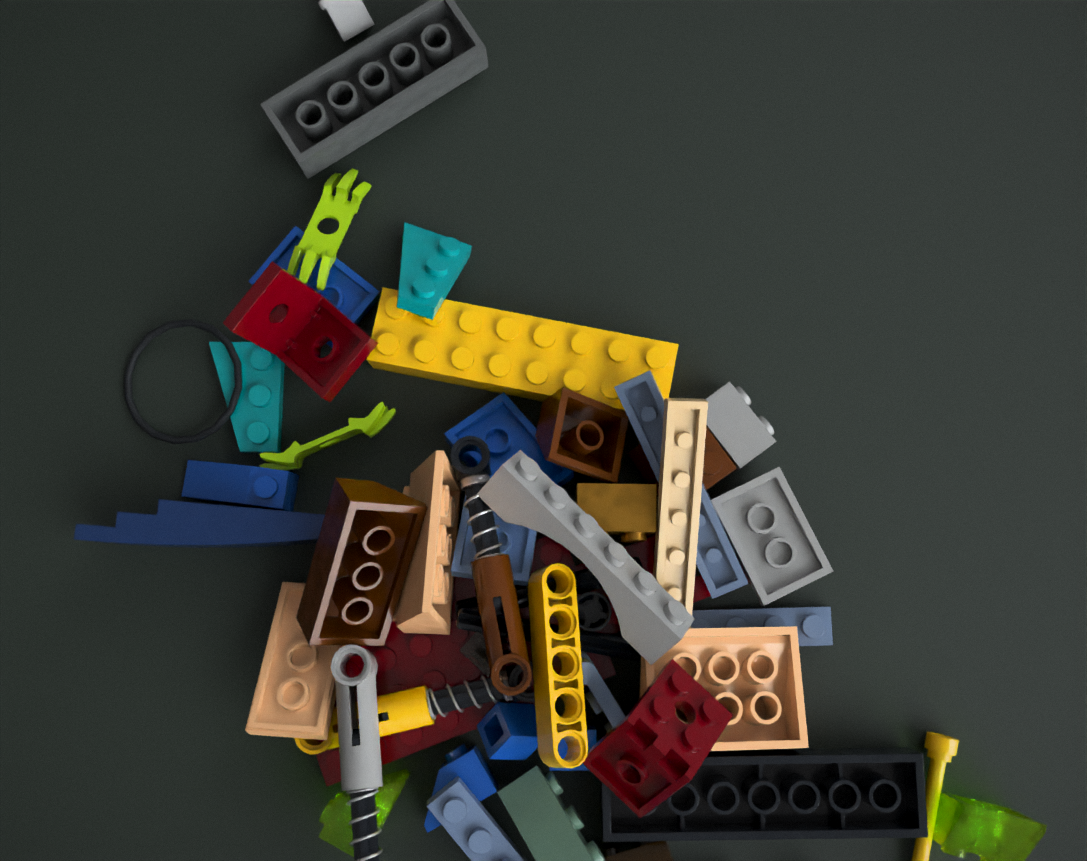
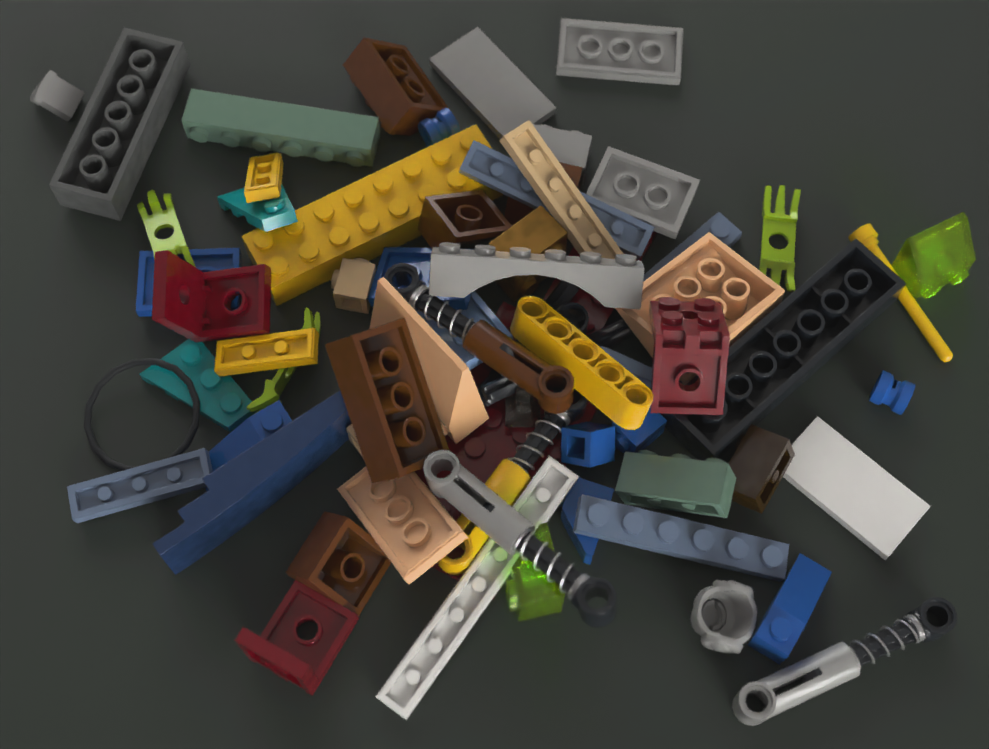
camera: 45 degrees left, 15 degrees down
none -> sand blue plate [67,448,213,523]
none -> sand green brick [181,89,381,167]
none -> yellow tile [214,328,319,377]
none -> dark red bracket [235,580,359,696]
none -> yellow tile [244,152,283,203]
none -> reddish brown slope [285,511,391,616]
none -> tan brick [331,258,377,314]
none -> reddish brown slope [343,37,451,136]
none -> white tile [376,456,579,720]
none -> blue wheel [418,108,461,147]
none -> light grey tile [429,27,556,139]
none -> light grey tile [556,18,683,85]
none -> lime piece [759,185,801,292]

